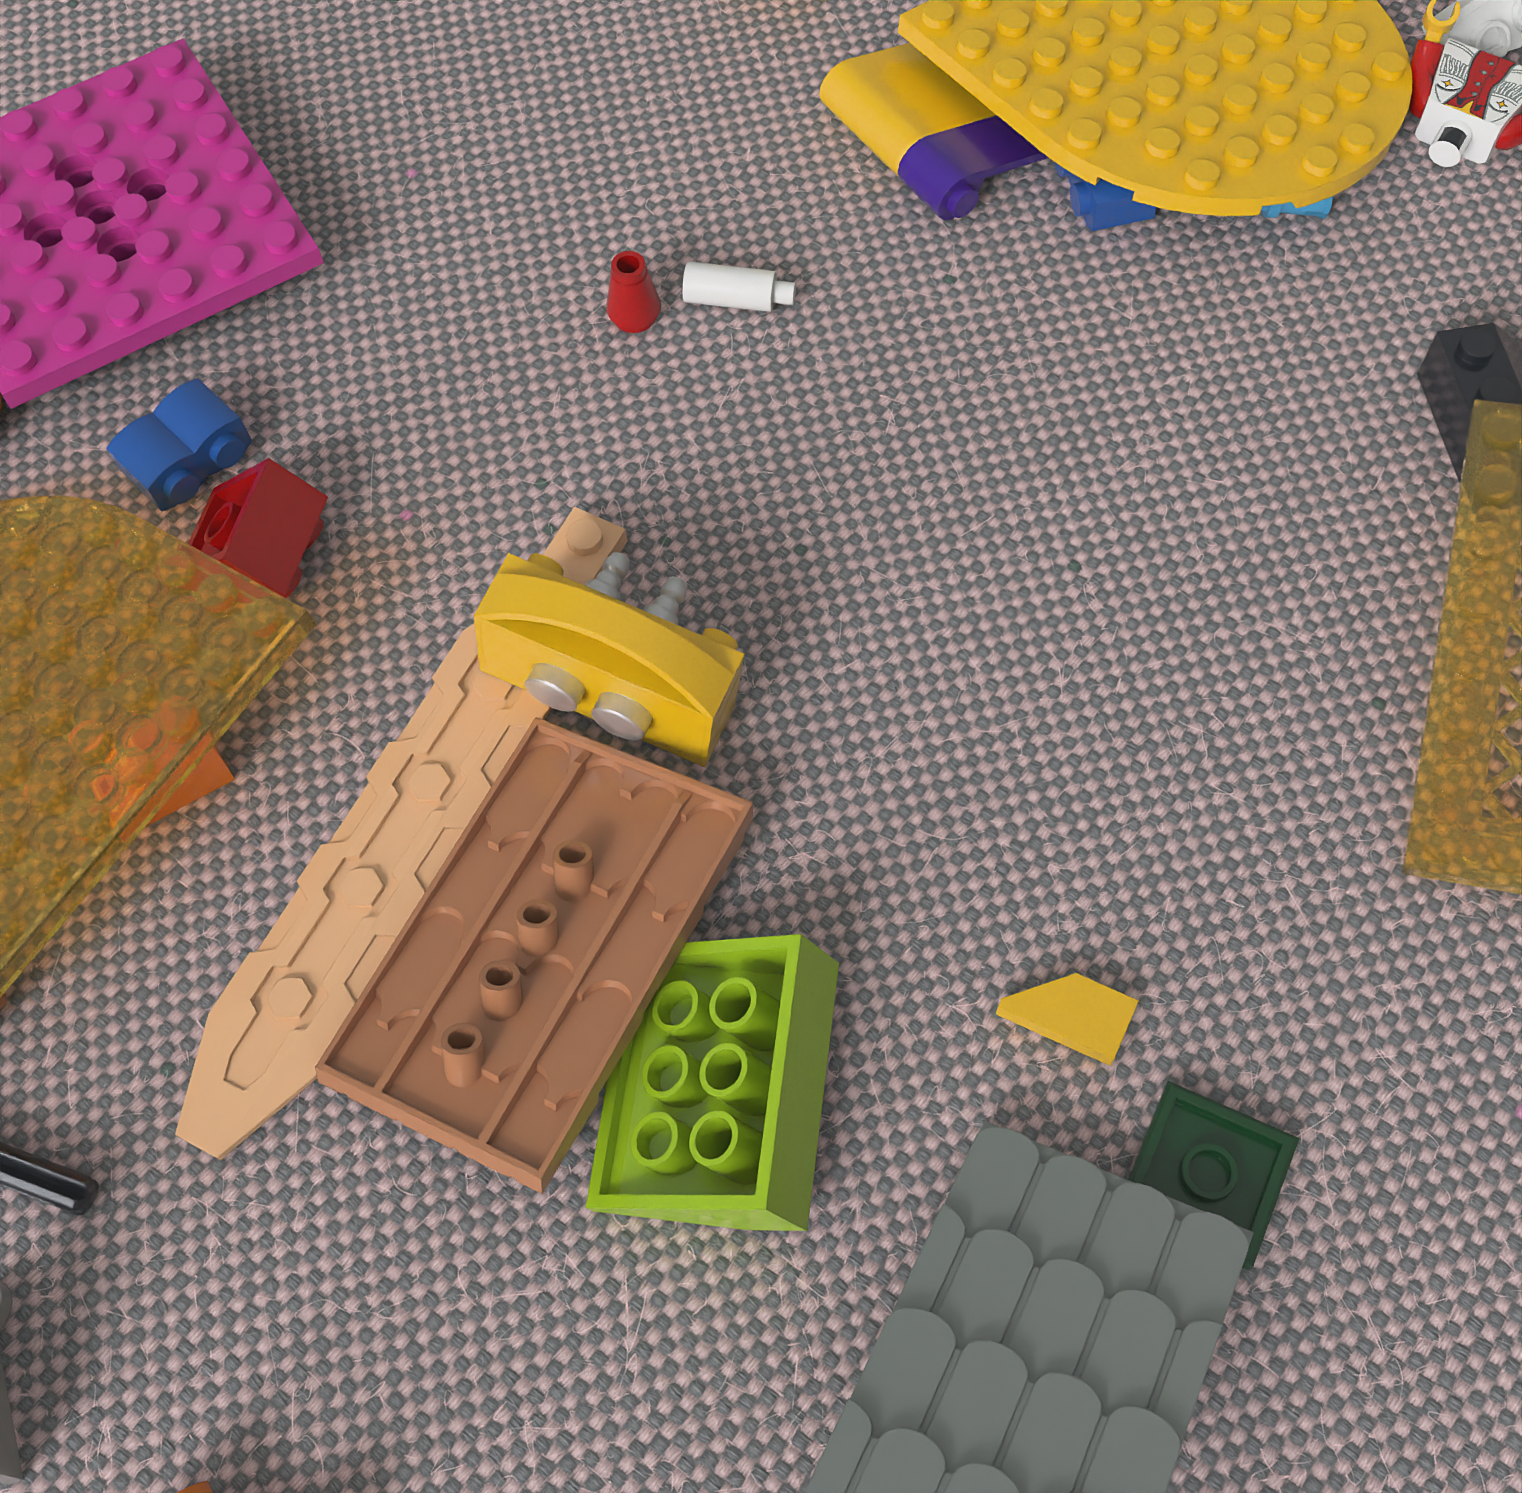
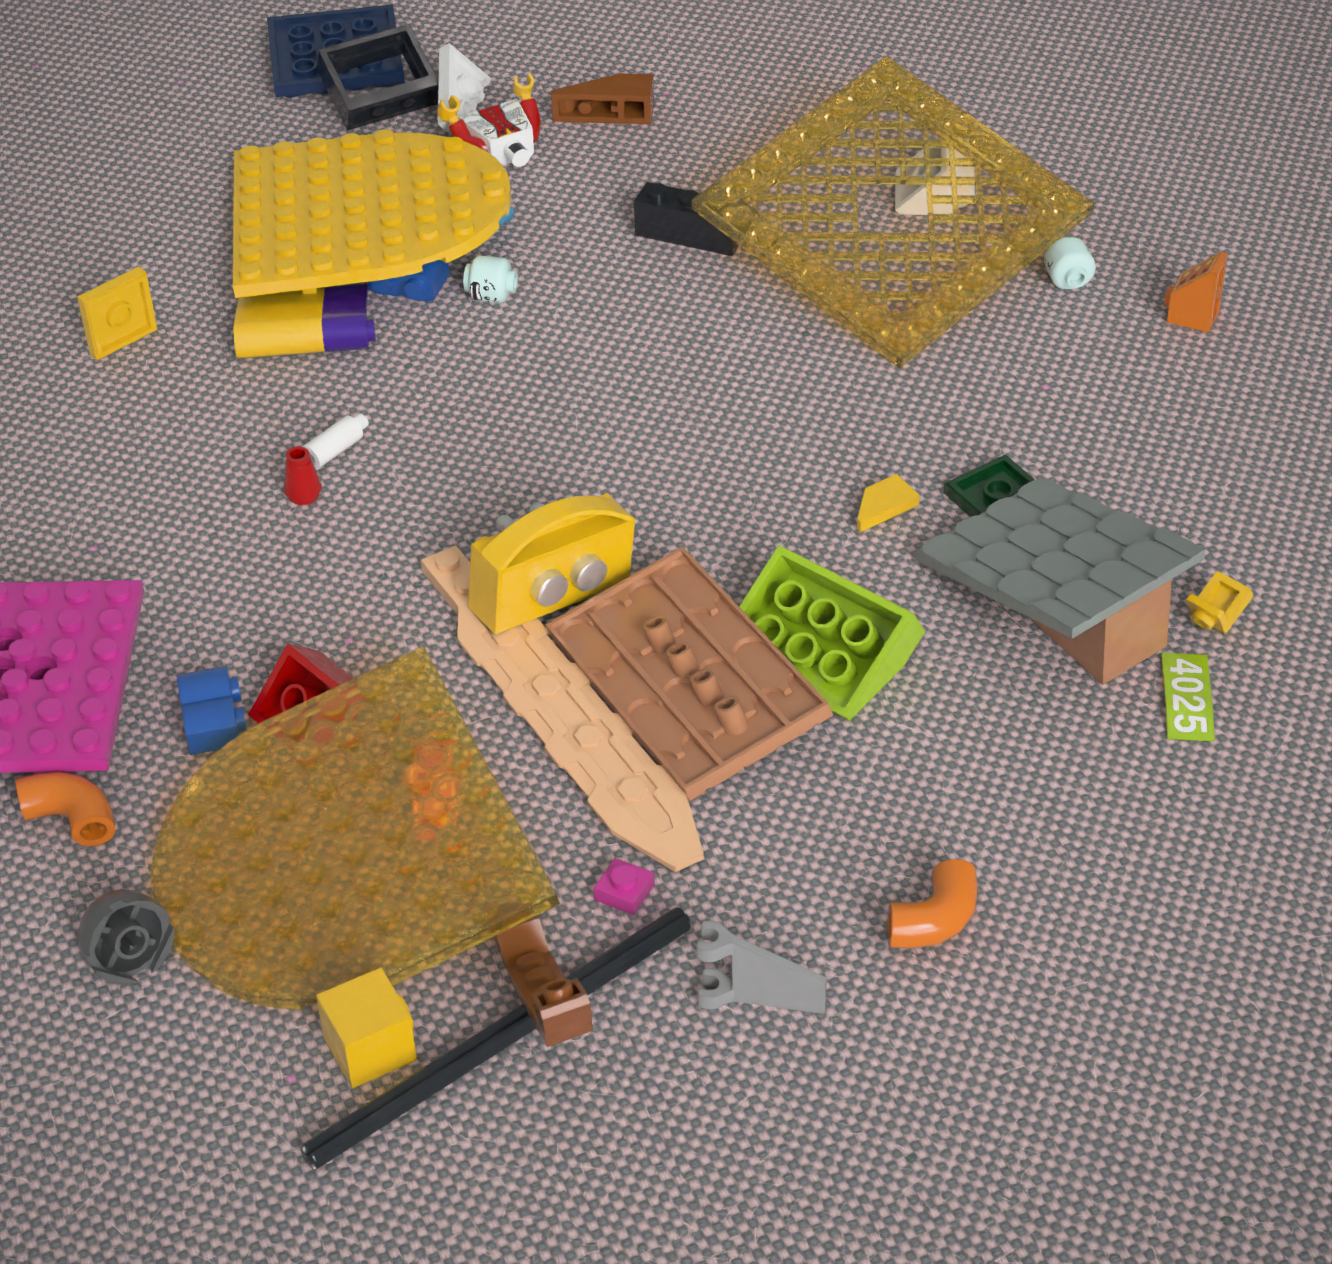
camera: 60 degrees left, 20 degrees down
none -> light aqua head [463,256,518,304]
none -> dark pink plate [593,858,655,915]

